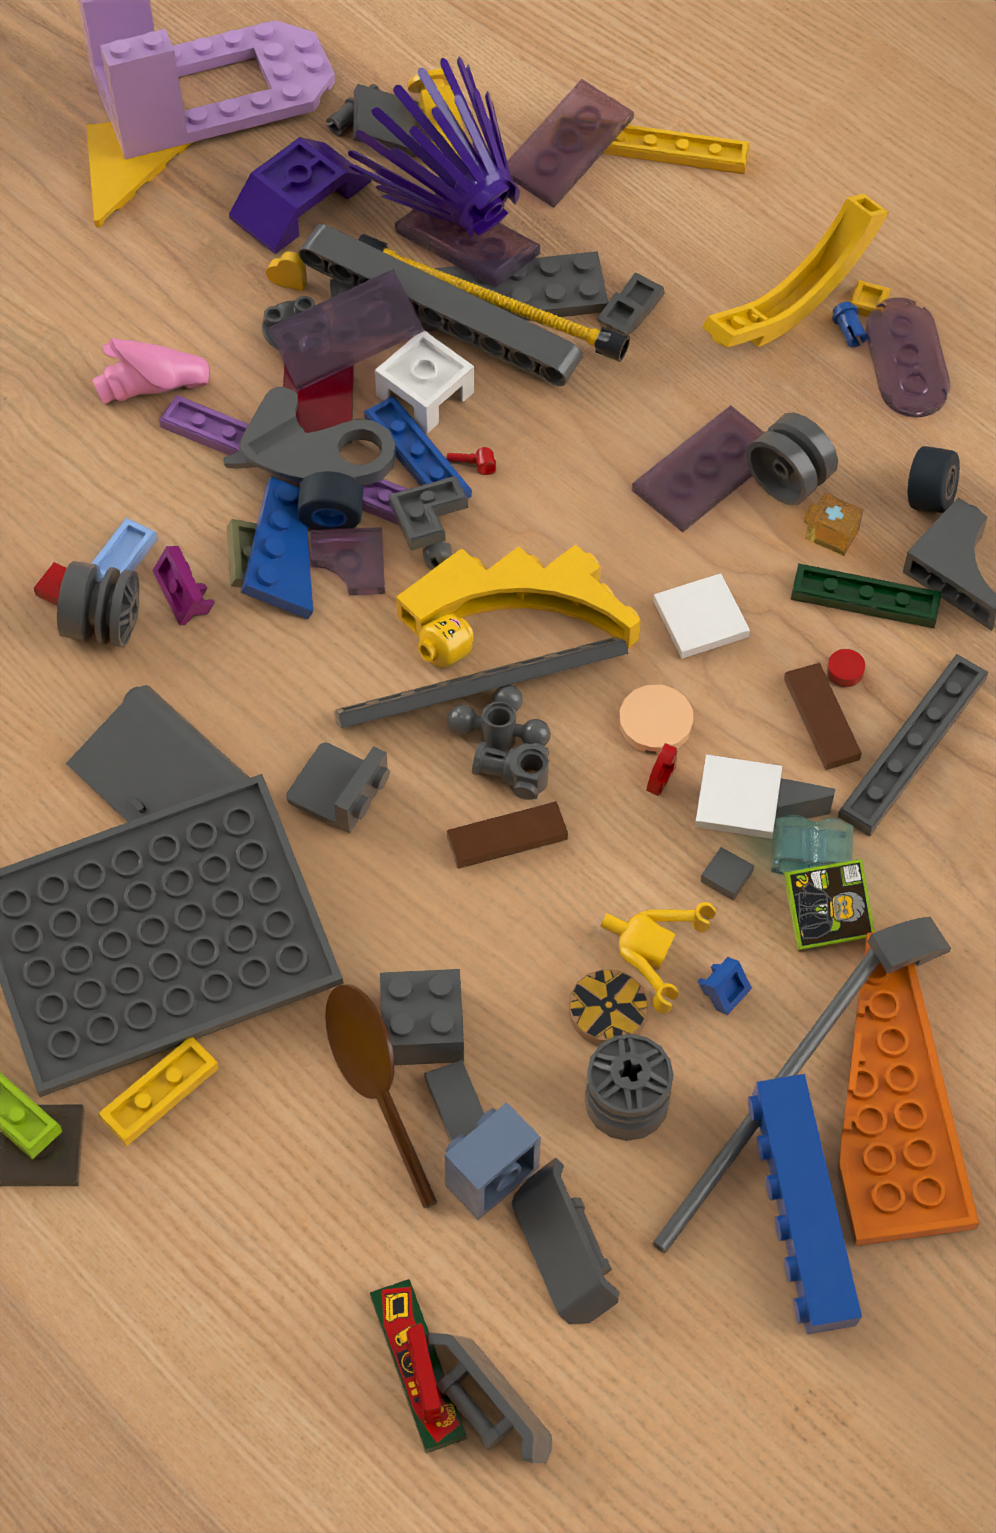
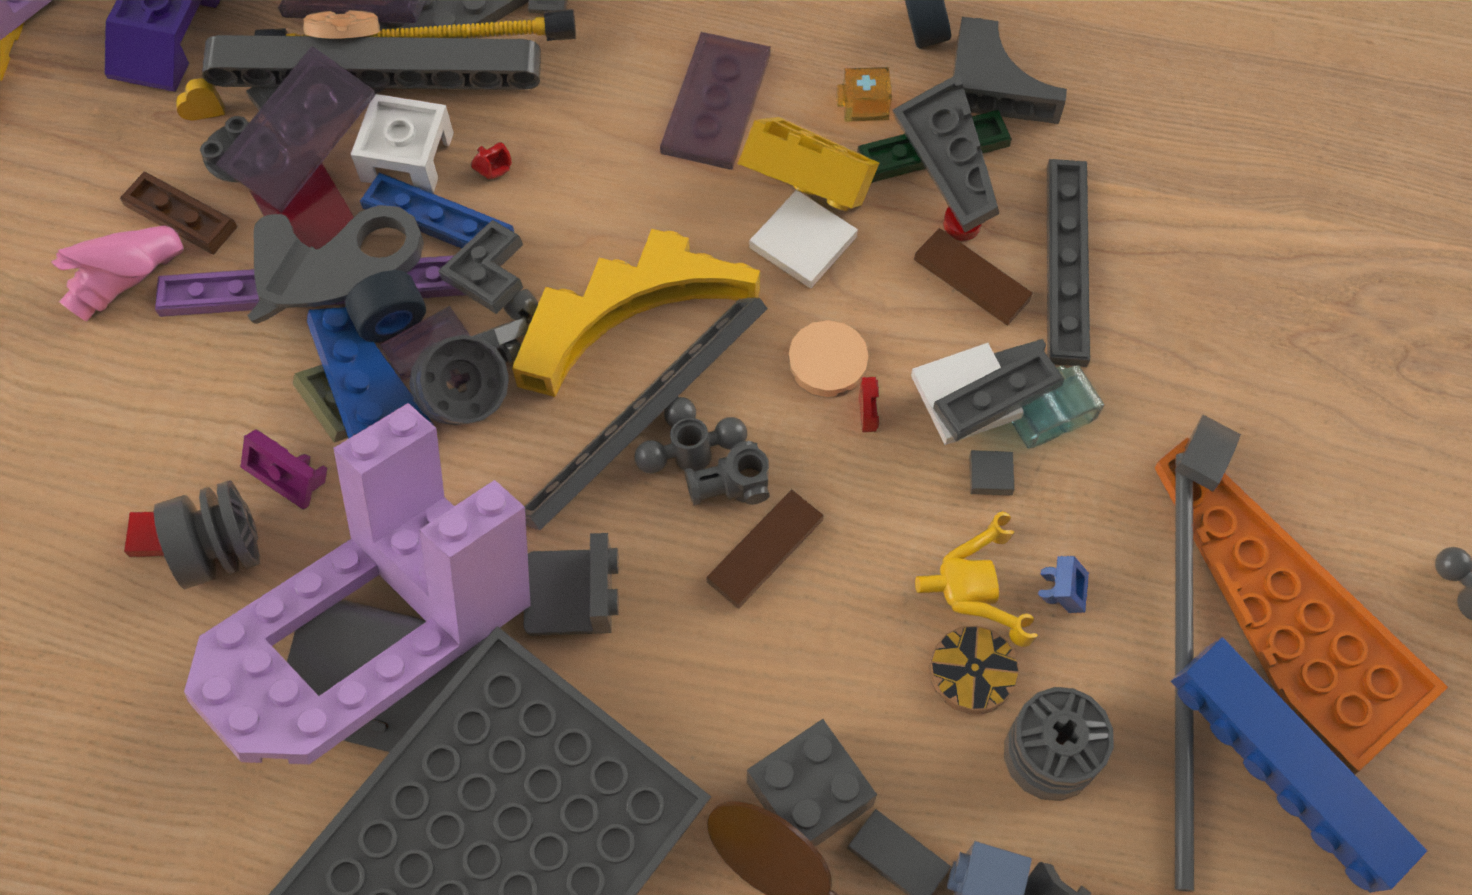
camera: 30 degrees left, 5 degrees up
light blue tile [91,518,158,580] -> none
yellow head [418,614,474,668] -> none
red hand [447,447,496,475] -> none
dark grey wheel [746,412,838,505] -> none
tile [783,859,875,950] -> none
none -> reddish brown tile [120,171,237,255]
none -> lavender bracket [184,403,530,764]
none -> light nougat tile [303,10,380,39]
none -> dark grey wheel [409,335,509,425]
none -> red piece [471,142,512,180]
none -> dark grey tile [473,318,528,363]
none -> yellow wedge [737,117,879,211]
none -> dark grey wing [893,73,999,232]
none -> dark grey tile [933,347,1065,441]

